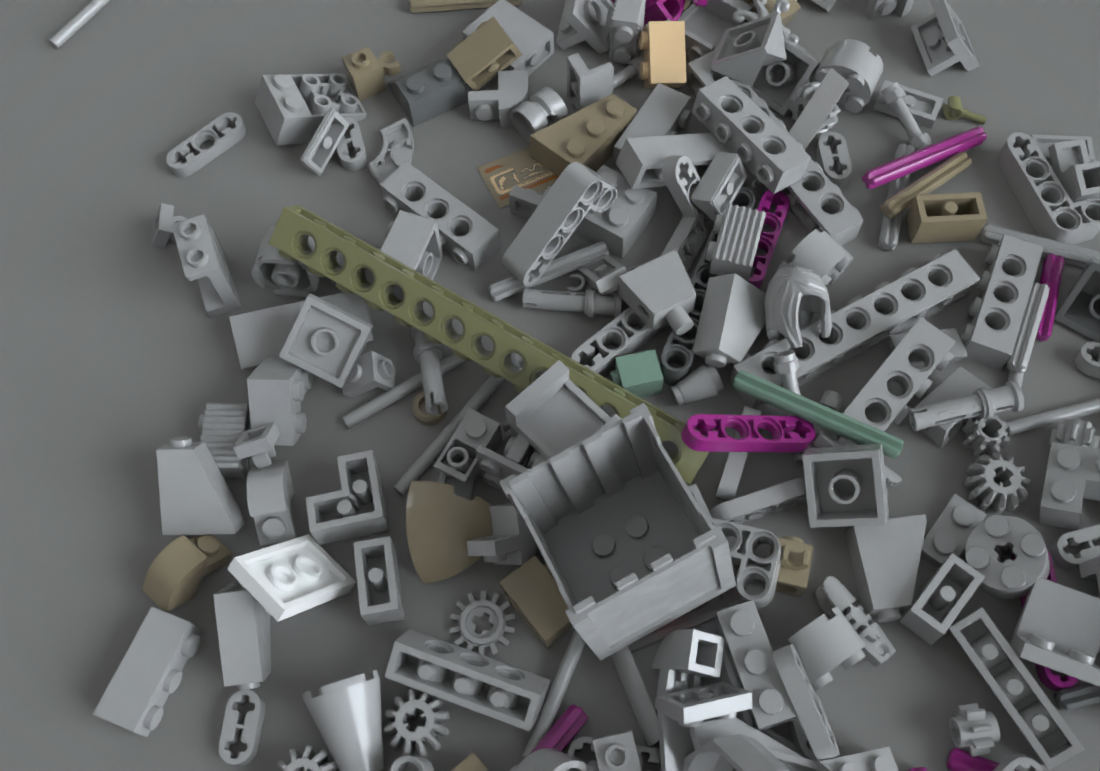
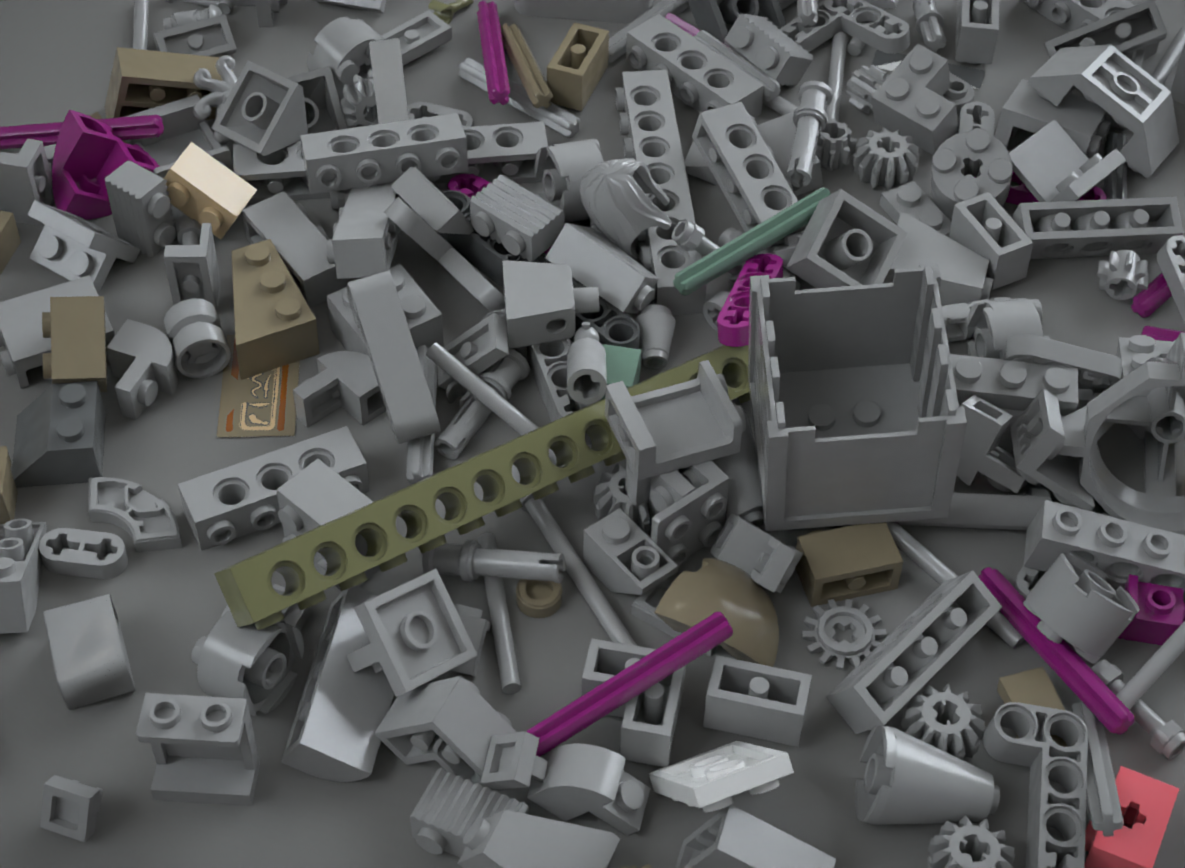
camera: 70 degrees left, 15 degrees down
light grey slope [300,107,349,176] -> none
light grey bar [881,82,932,152] -> none
none -> light grey piece [43,594,136,710]
none -> light grey bar [426,342,556,464]
none -> magenta axle [526,612,733,757]
none -> light grey wheel [567,322,607,404]
none -> light grey brick [724,13,813,87]

